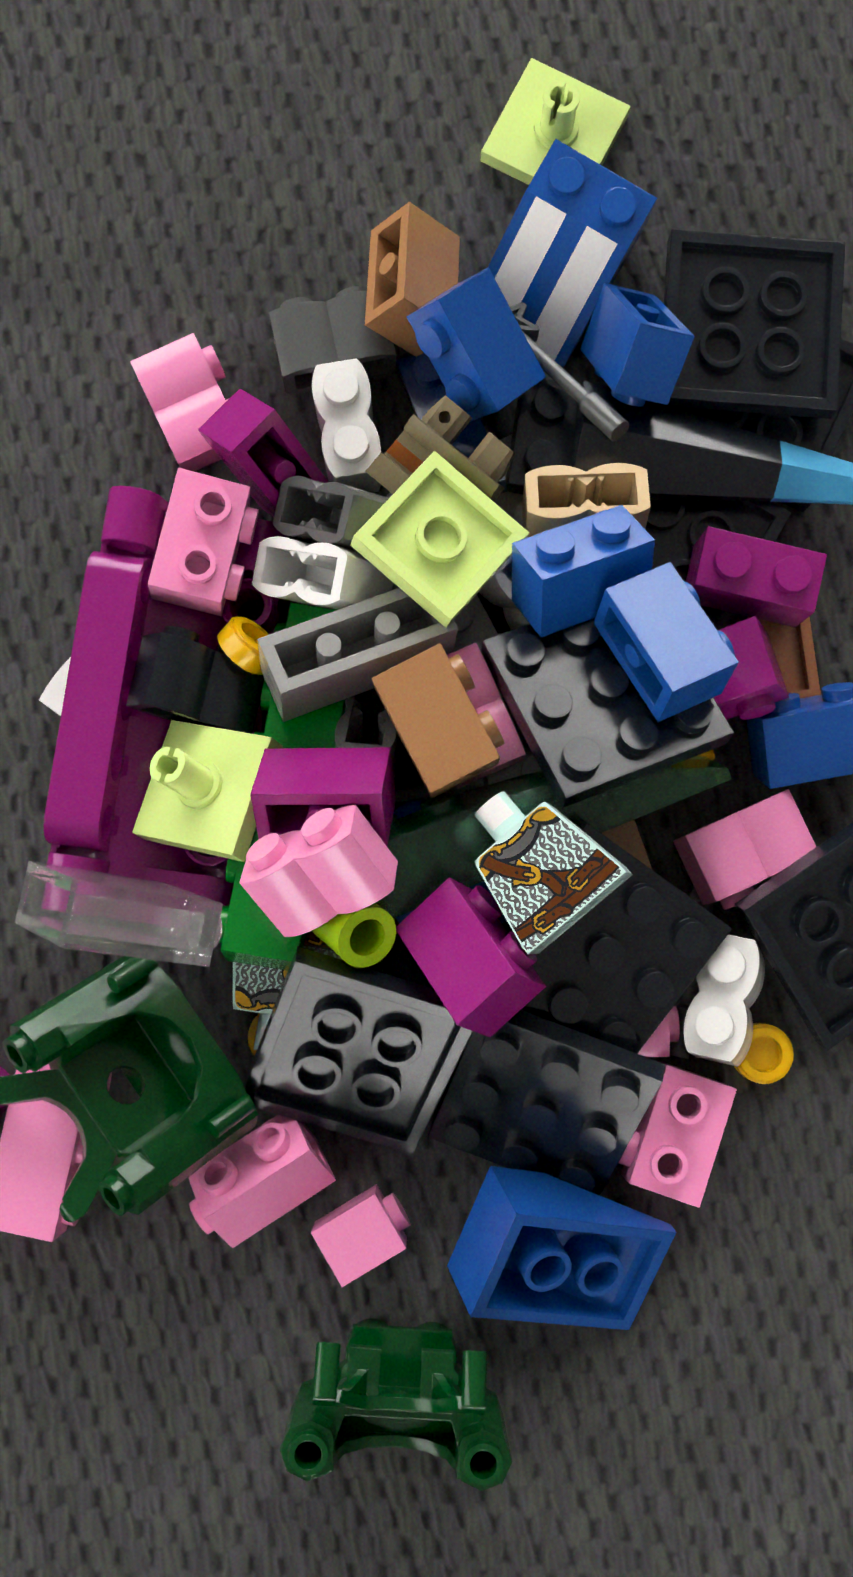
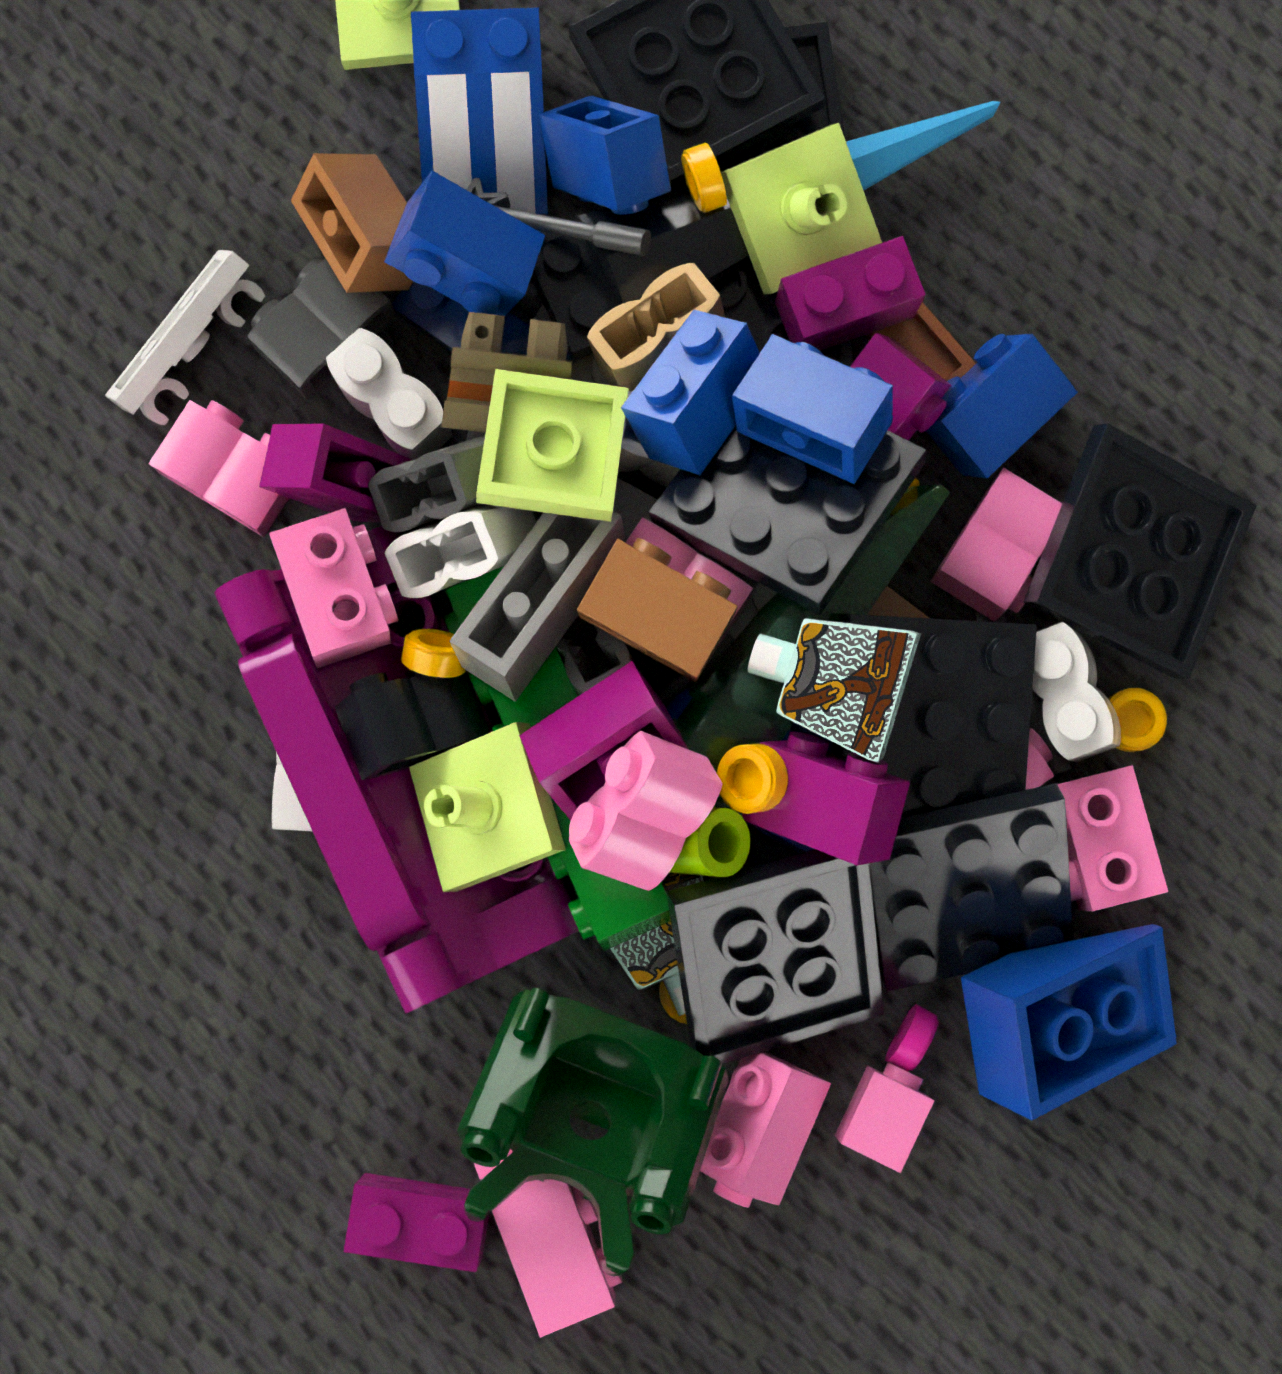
camera: 30 degrees left, 0 degrees up
clear brick [15,861,223,967] -> none
dark green piece [280,1318,512,1491] -> none
none -> white plate [105,250,265,425]
none -> yellow tile [681,143,727,213]
none -> yellow tile [717,744,788,814]
none -> yellowish green tile [721,123,882,294]
none -> dark pink tile [885,1004,939,1072]

